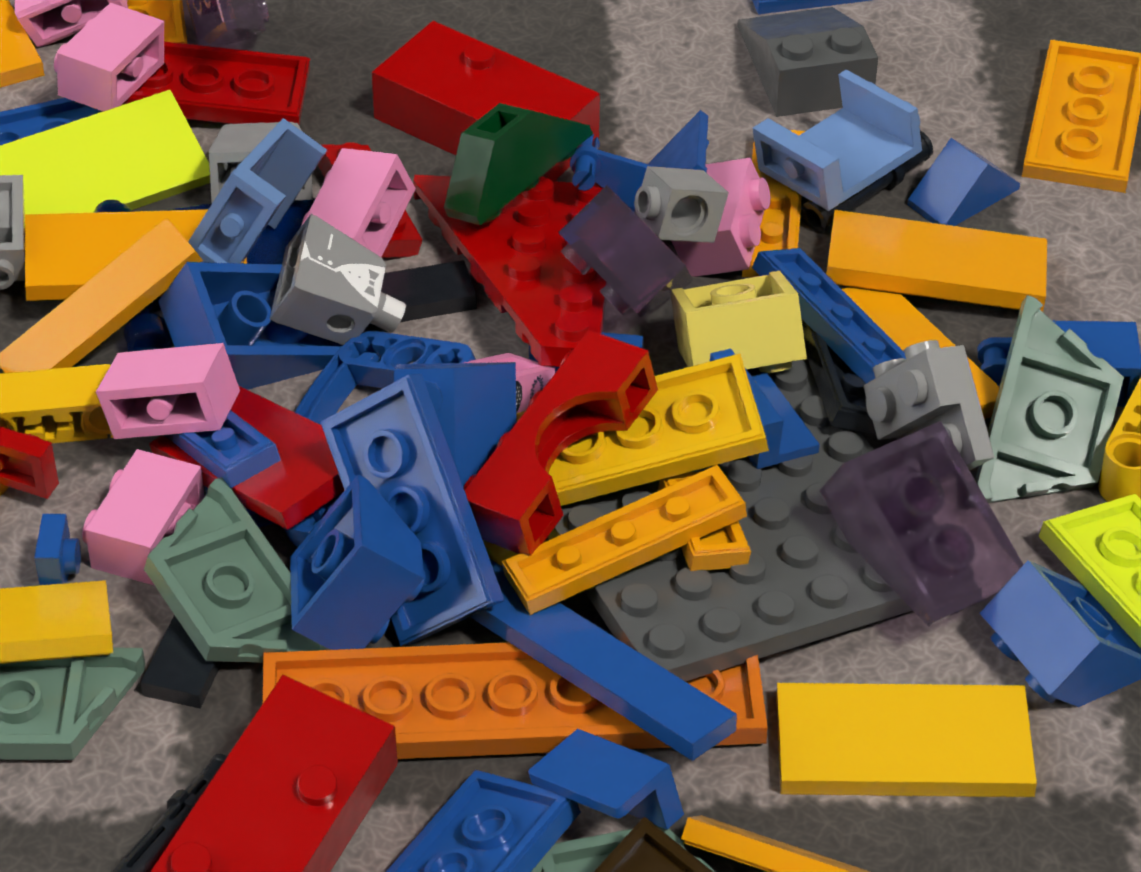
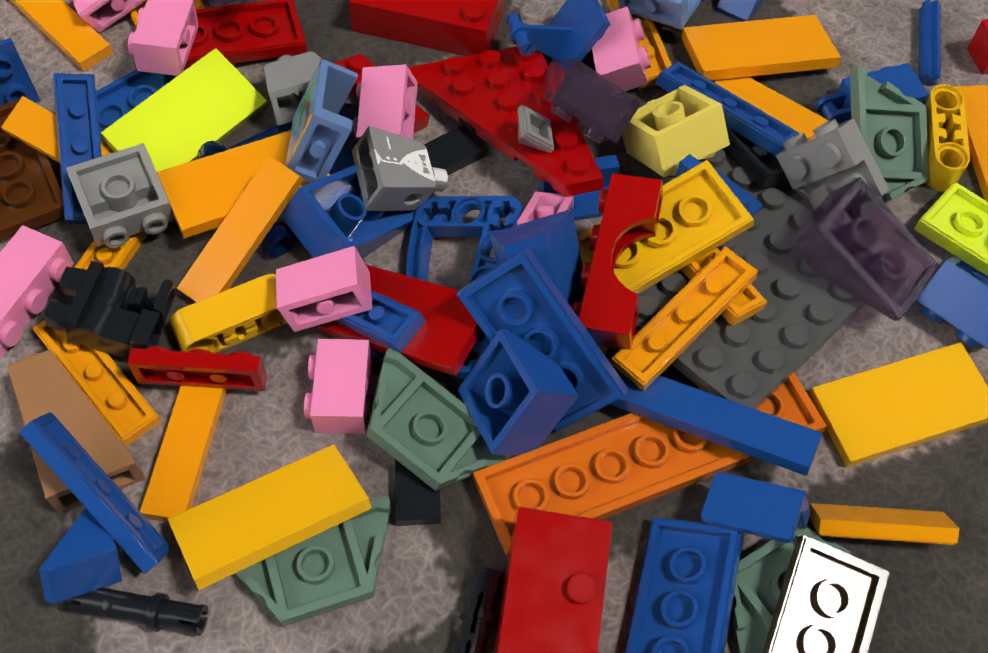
camera: 20 degrees left, 15 degrees up
blue plate [34,514,81,585] -> none
dark green slope [444,103,593,225] -> none
light grey brick [633,166,729,243] -> none
none -> light grey slope [518,105,554,153]

